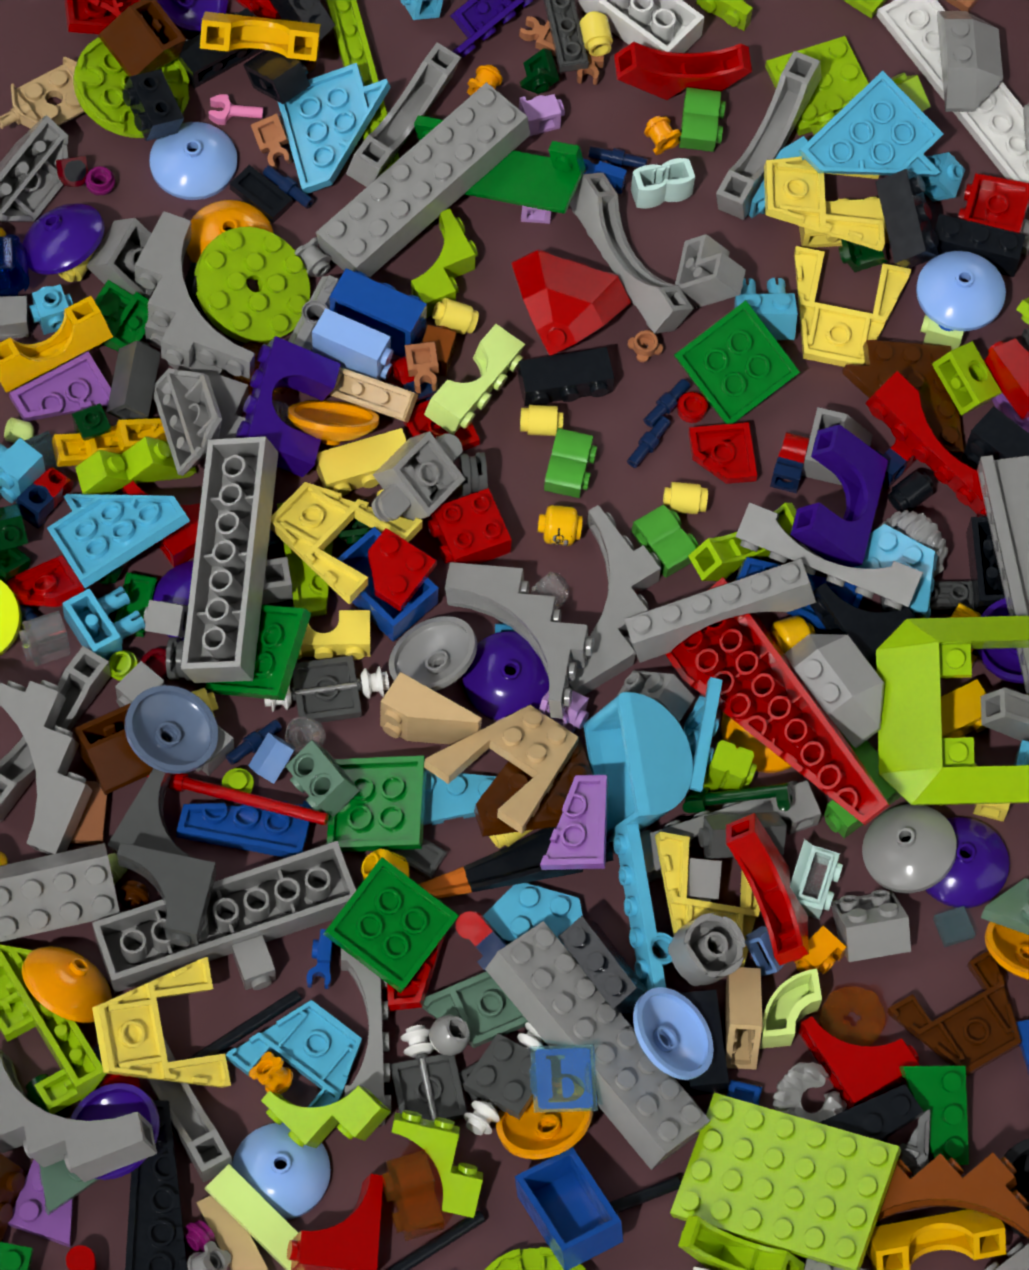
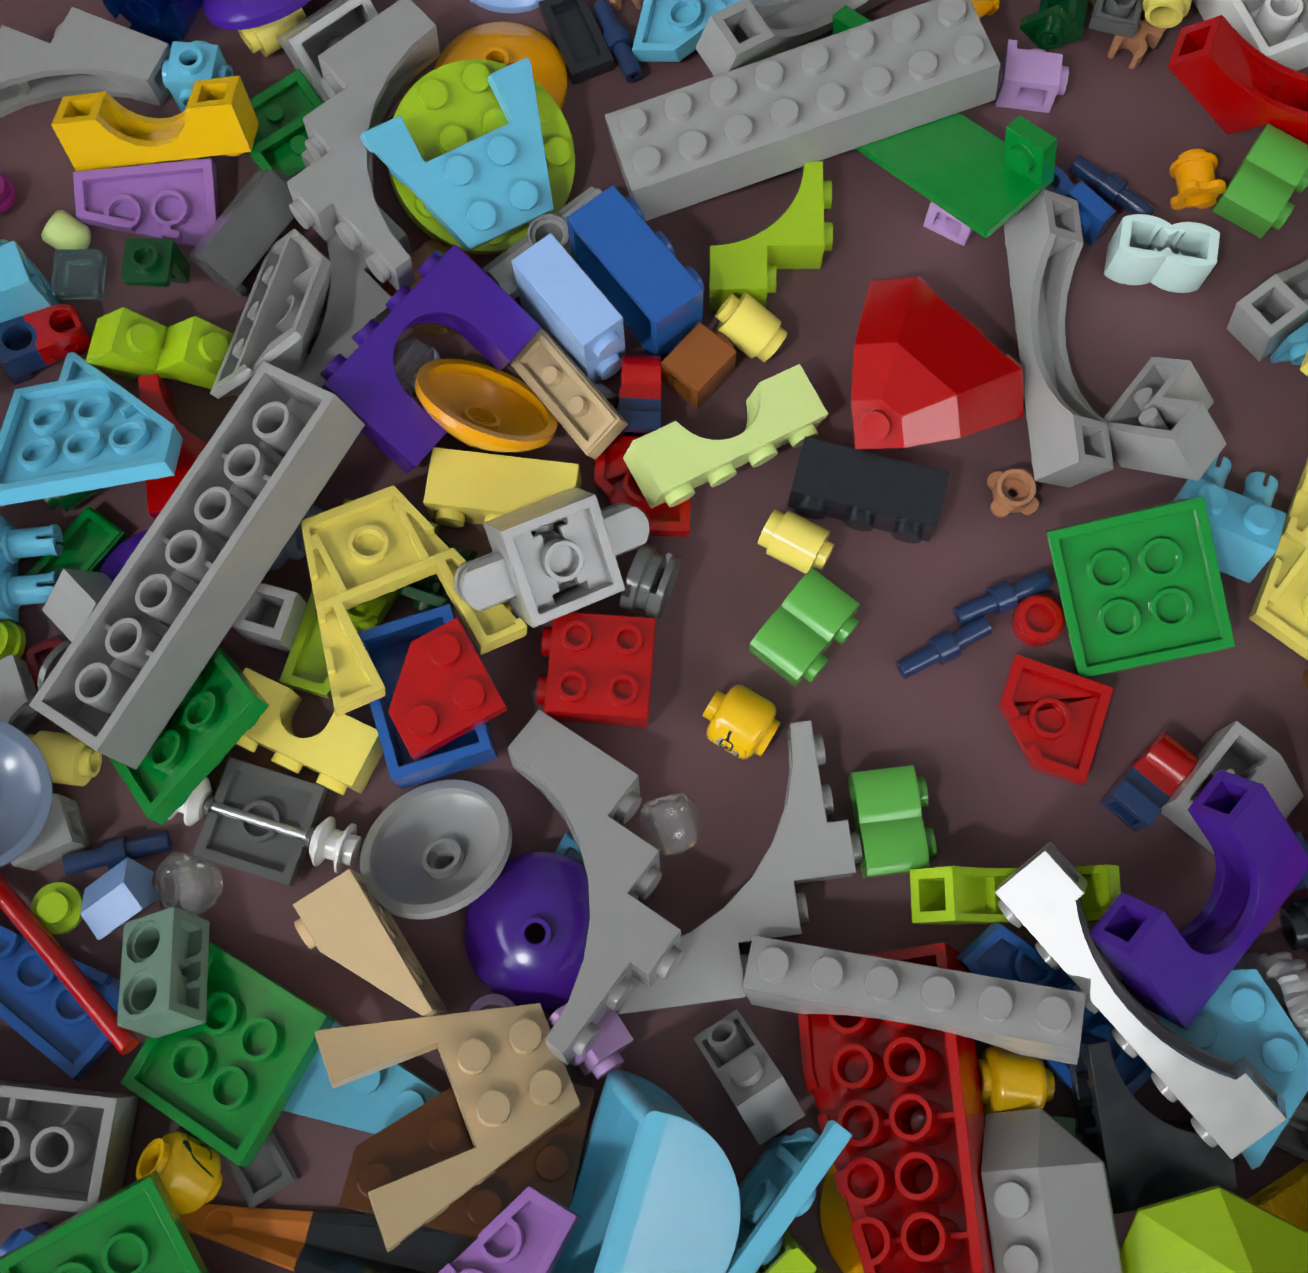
camera: 35 degrees right, 10 degrees up
yellow slope [51,418,167,467] -> none
light grey brick [294,237,331,277] -> none
nougat plate [405,342,439,393] -> none
light yellow brick [663,482,708,514] -> none
none -> medium azure wing [360,57,554,252]

